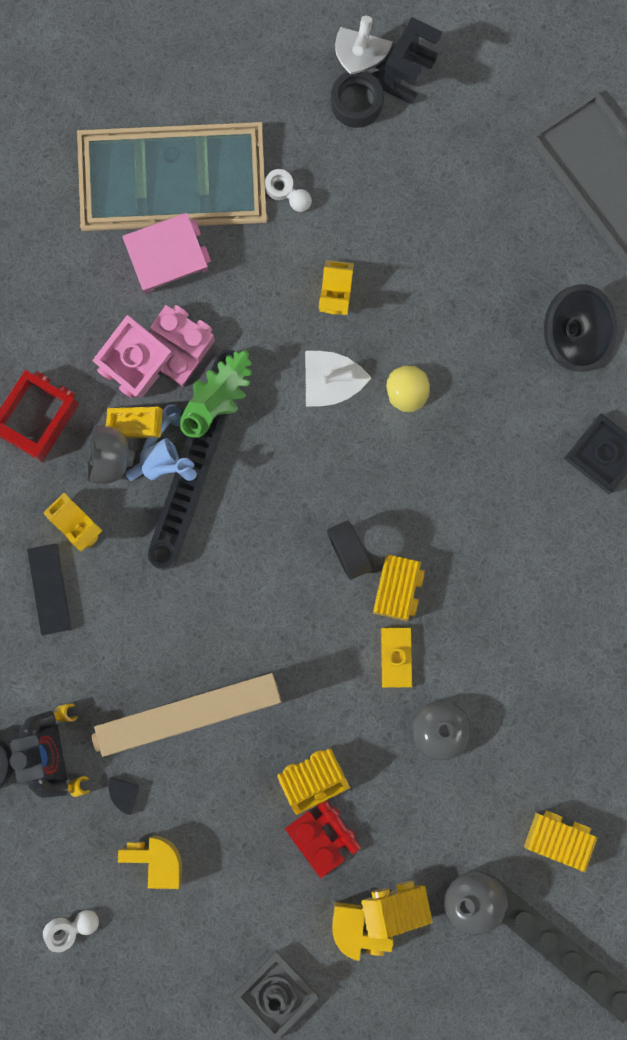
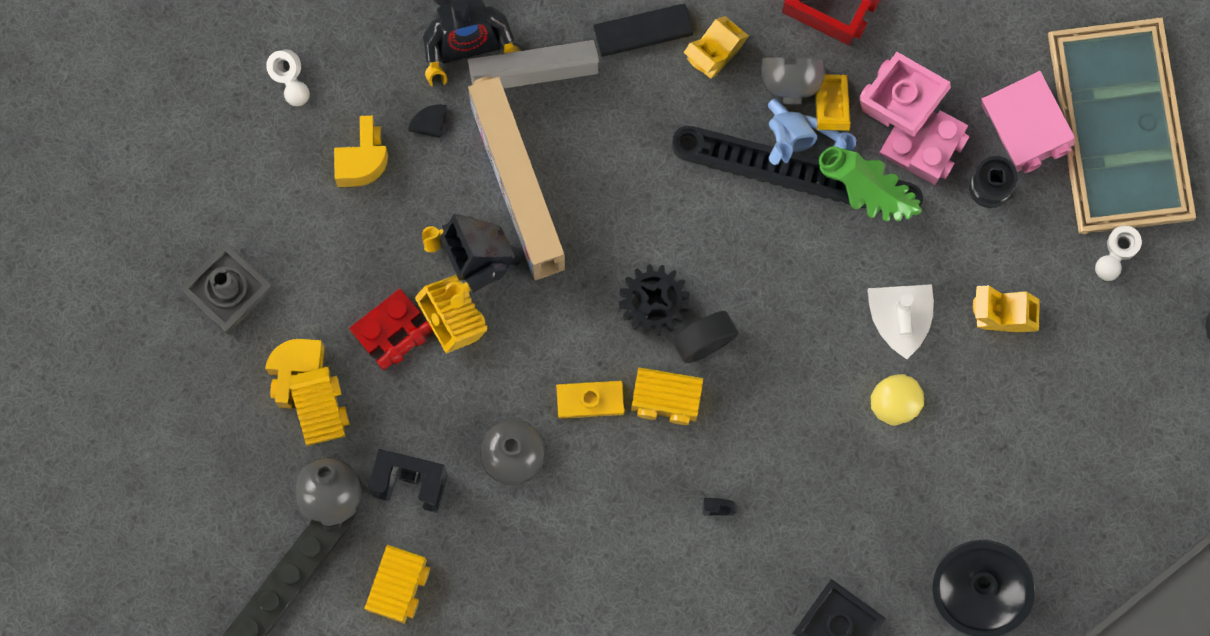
camera: 85 degrees right, 5 degrees down
none -> black panel [368,449,448,513]
none -> black torso [422,214,522,309]
none -> light grey panel [468,40,599,89]
none -> black gear [619,264,690,336]
none -> black tile [702,498,735,516]
none -> black wheel [969,156,1018,208]

